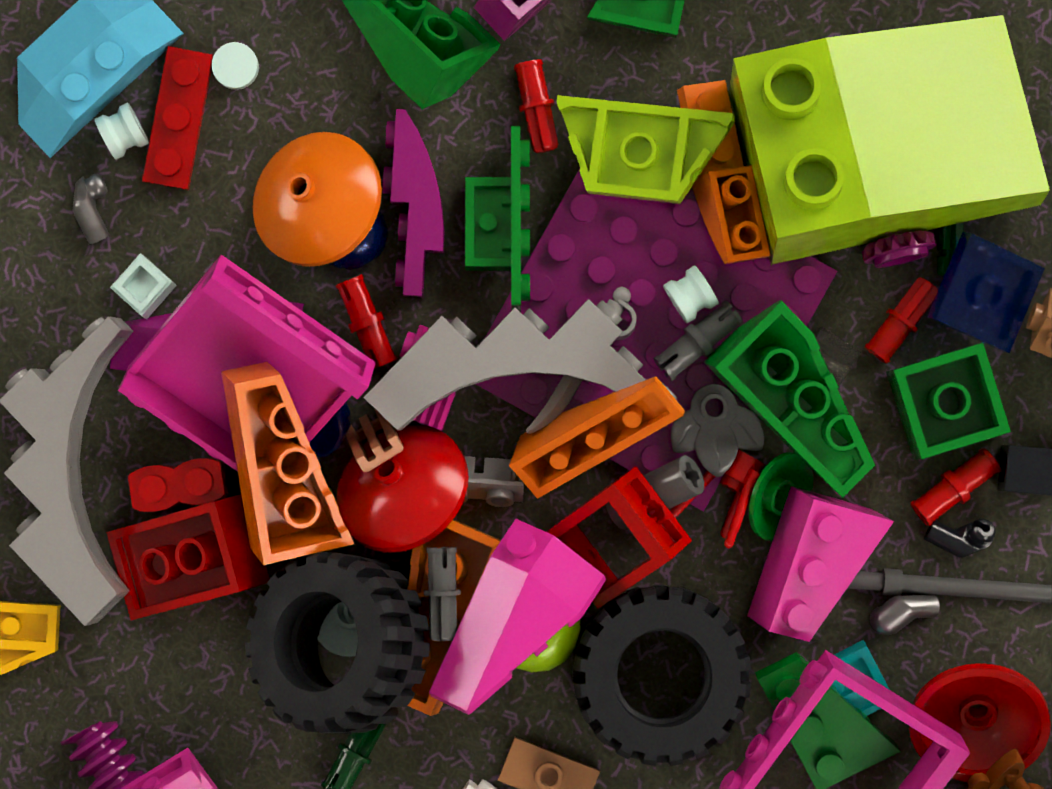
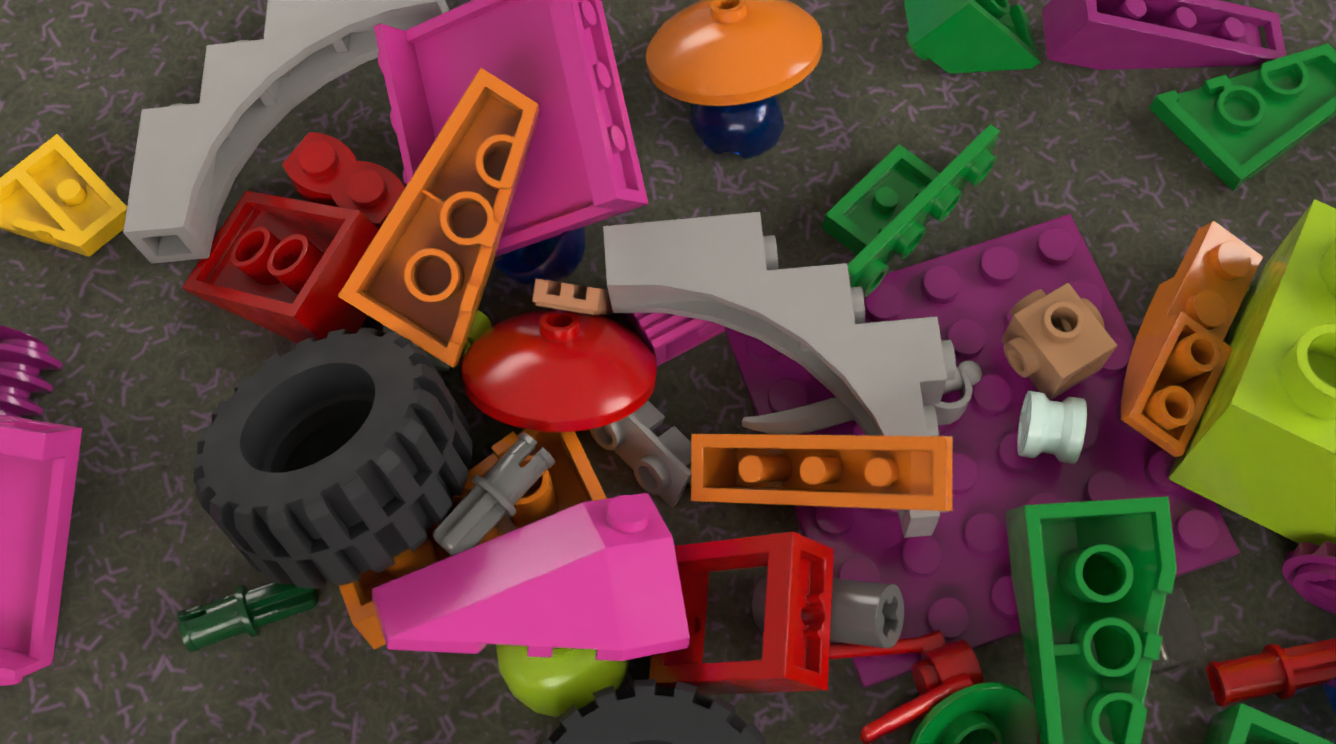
camera: 45 degrees right, 20 degrees down
red pin [335,274,397,369] -> none
magenta slope [383,109,444,298] -> none
red axle [514,59,559,153] -> none
lime wing [557,95,735,204] -> none
dark grey pin [653,300,744,381] -> none
dark grey plate [671,384,764,477] -> none
none -> medium nougat brick [1001,283,1118,400]

